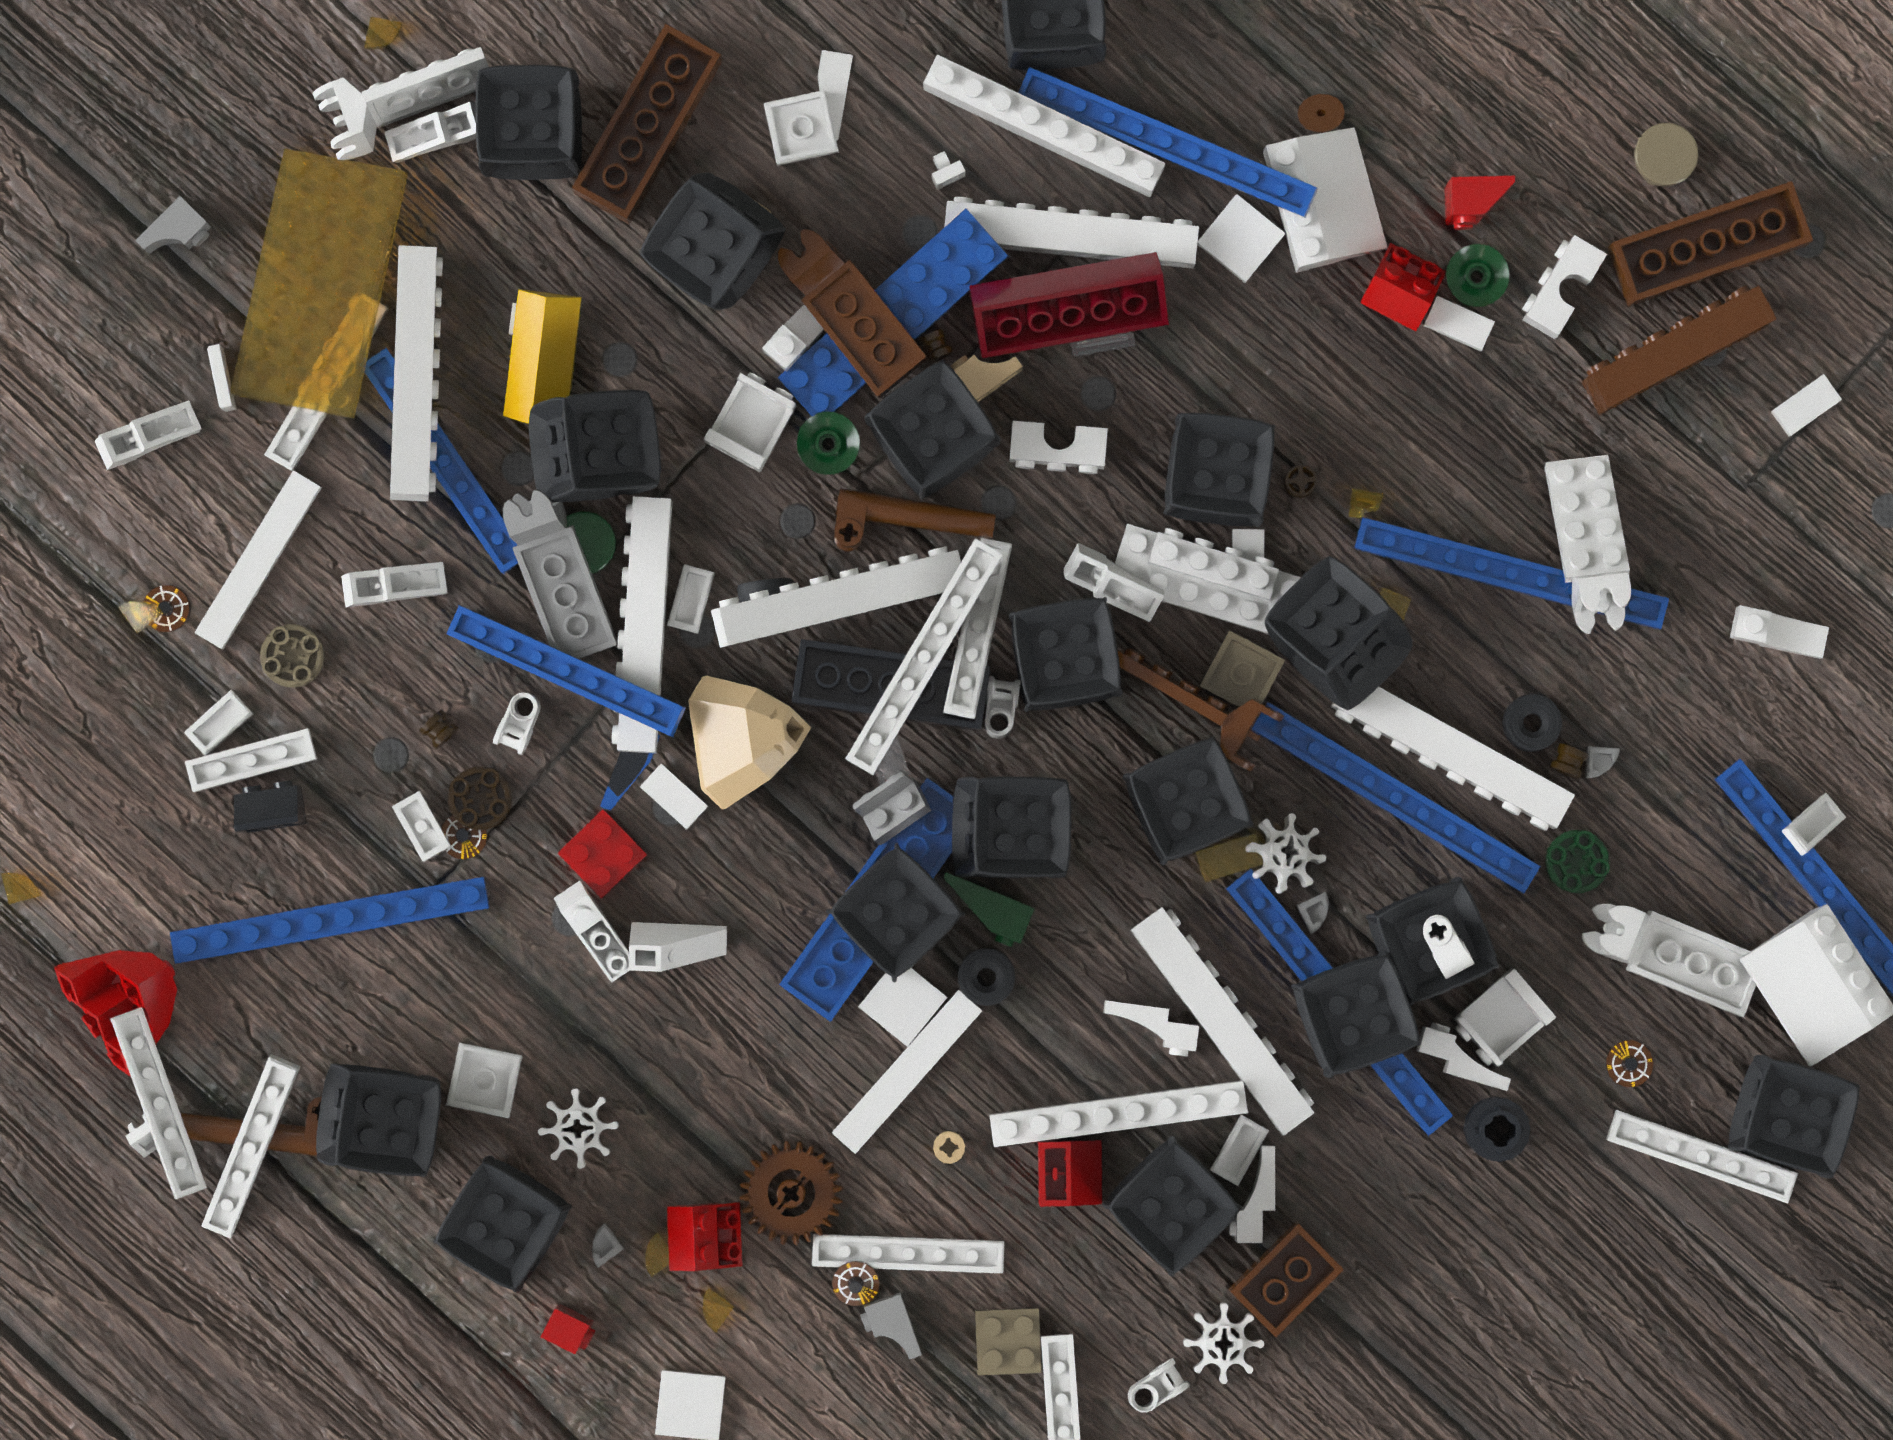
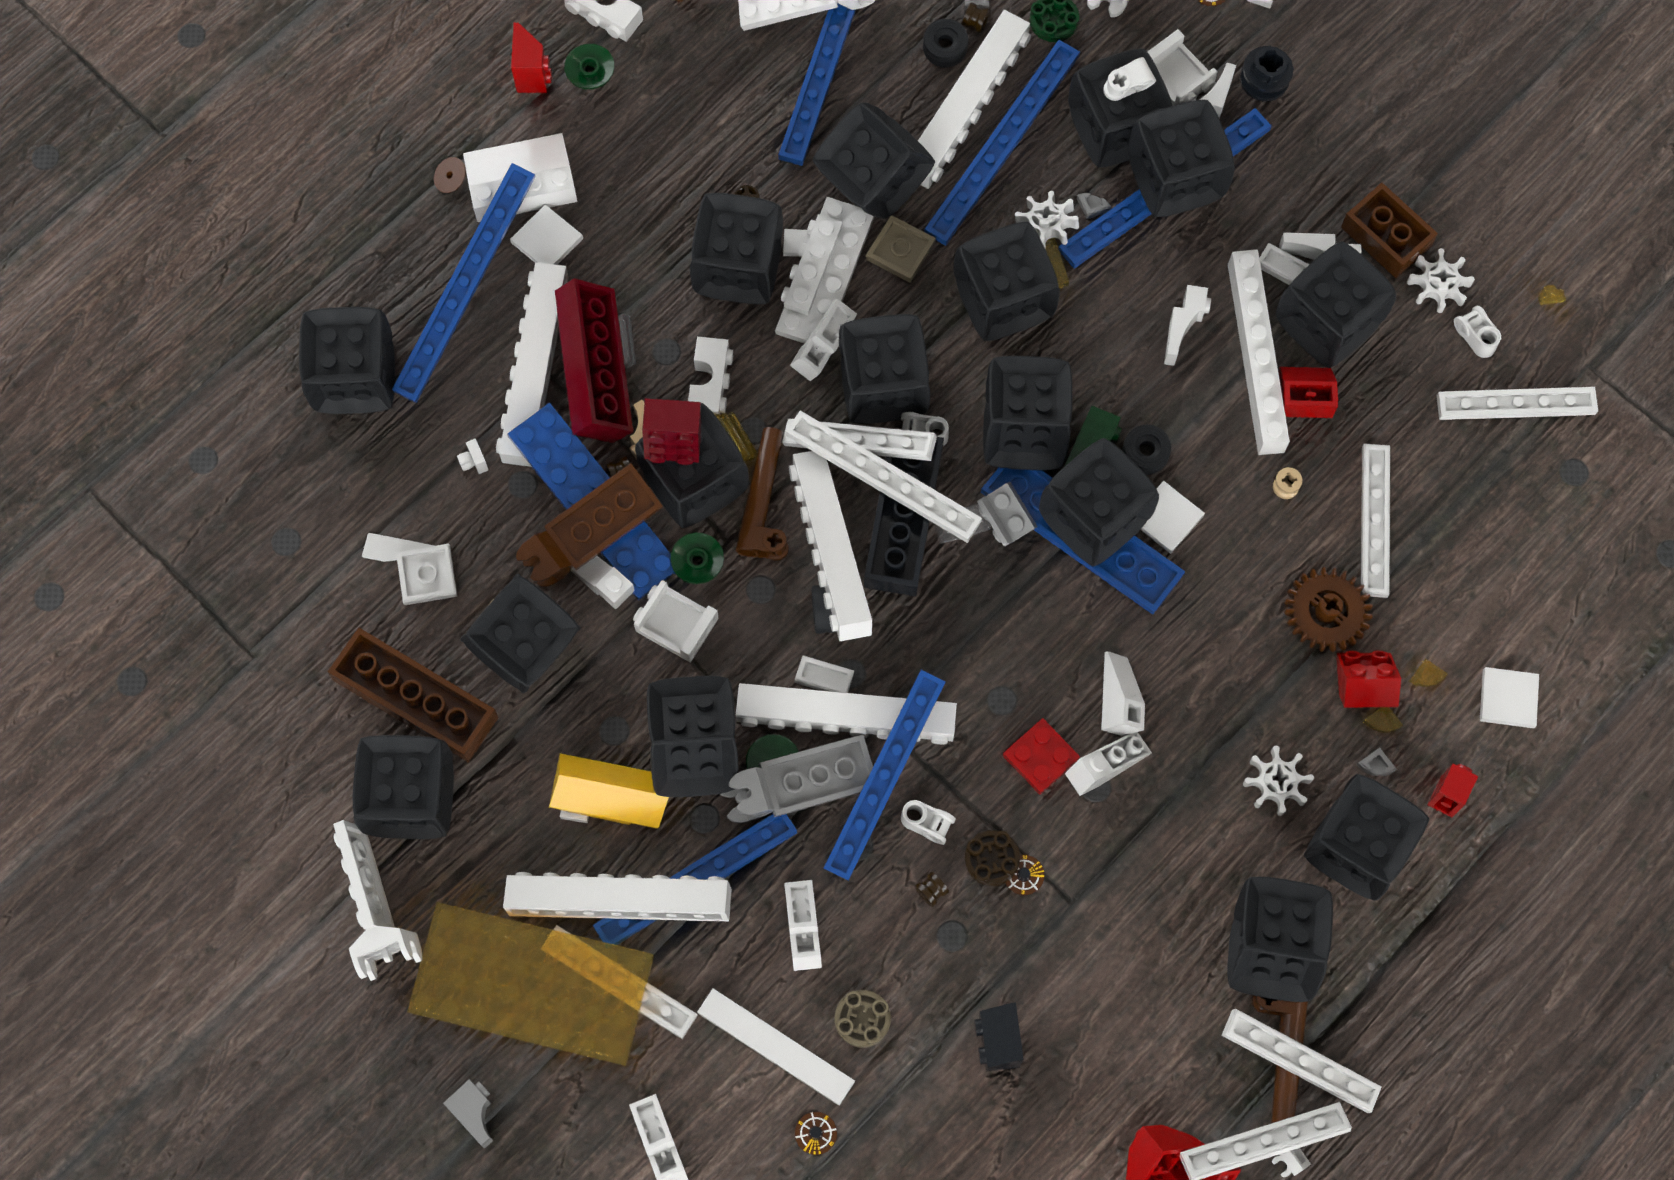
camera: 85 degrees left, 15 degrees down
clear yellow tile [118,601,163,633] -> none
blue plate [170,877,490,964] -> none
white tile [184,690,254,756] -> none
white plate [185,728,317,793] -> none
white tile [207,344,237,412] -> none
clear yellow tile [364,16,402,50] -> none
white slope [384,102,476,163] -> none
white plate [392,791,452,862] -> none
white tile [446,1043,522,1118] -> none
black sticker [600,734,660,810] -> none
white tile [640,764,708,829] -> none
tan brick [688,676,811,809] -> none
white tile [832,990,982,1154] -> none
reddish brown piece [832,1261,880,1306] -> none
light grey arch [860,1292,922,1359] -> none
white brick [923,55,1165,197] -> none
dark tan plate [975,1308,1041,1375] -> none
reddish brown hinge [1117,647,1284,772] -> none
white brick [1130,907,1315,1136] -> none
clear yellow tile [1348,488,1383,518] -> none
red slope [1360,243,1446,331] -> none
white tile [1423,296,1495,351] -> none
none -> dark red brick [642,398,701,465]
none -> clear yellow tile [715,412,758,461]

